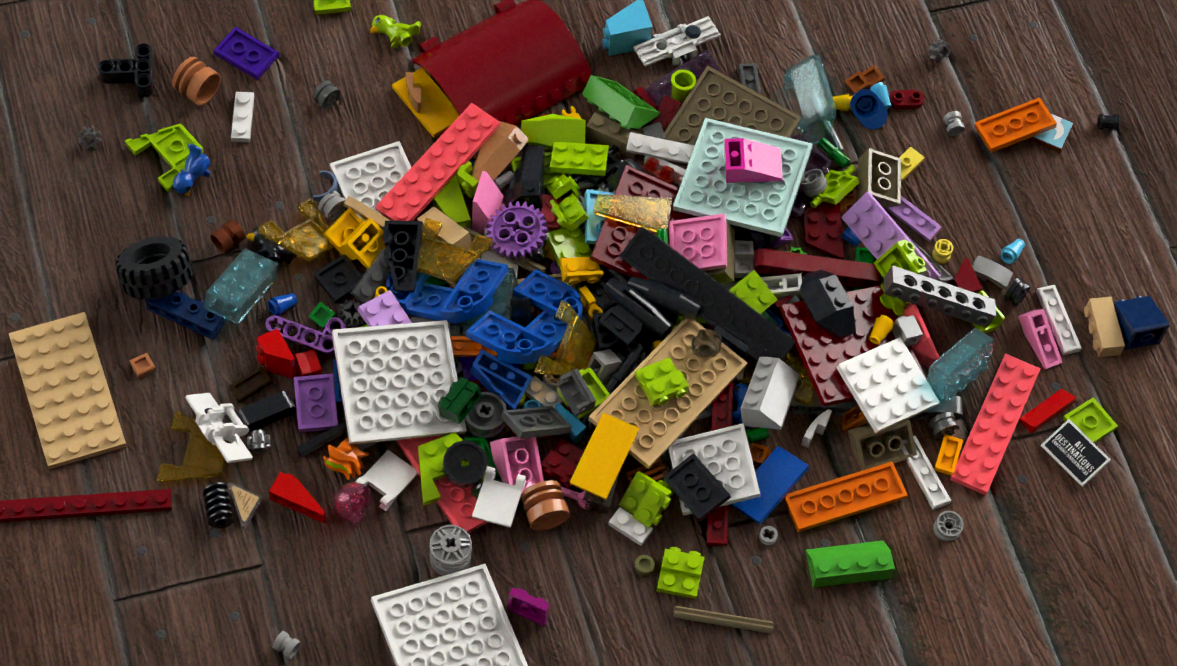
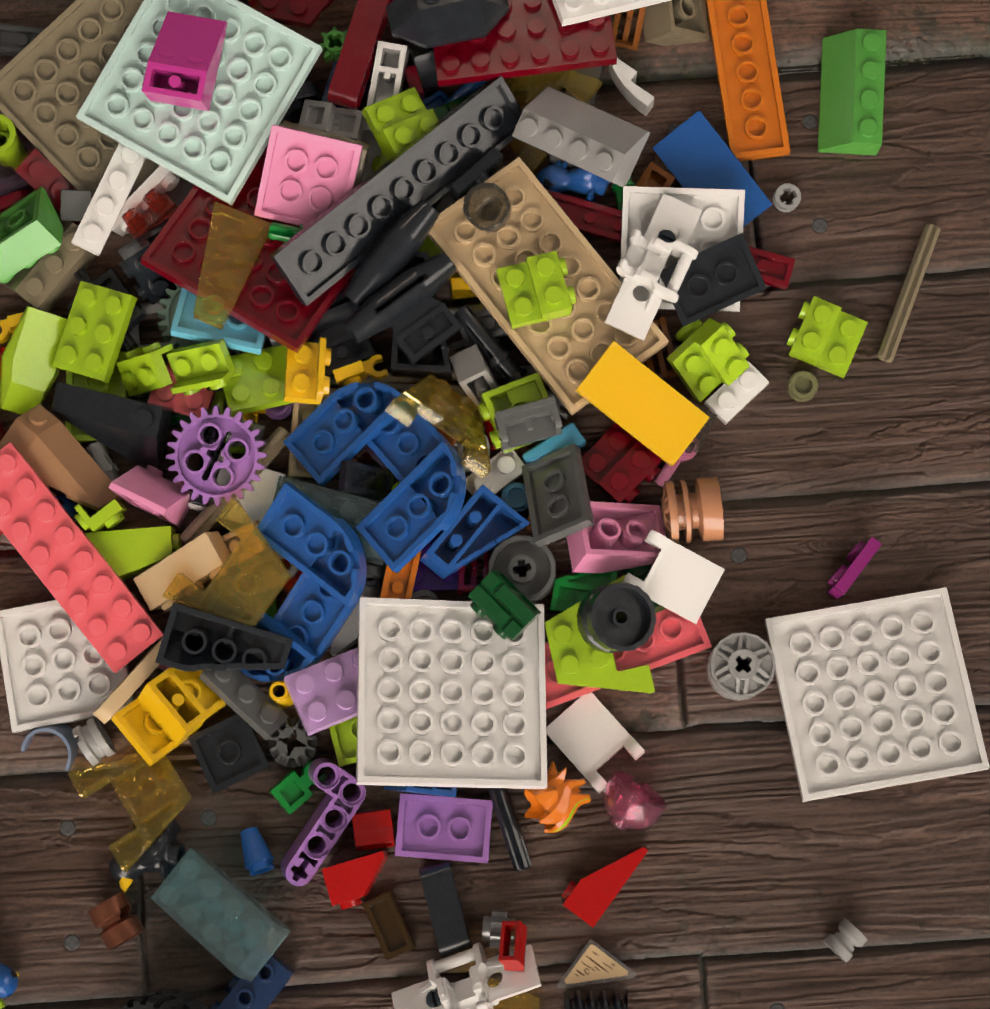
camera: 65 degrees left, 20 degrees up
none -> red piece [498,921,527,972]
none -> white piece [605,194,702,341]

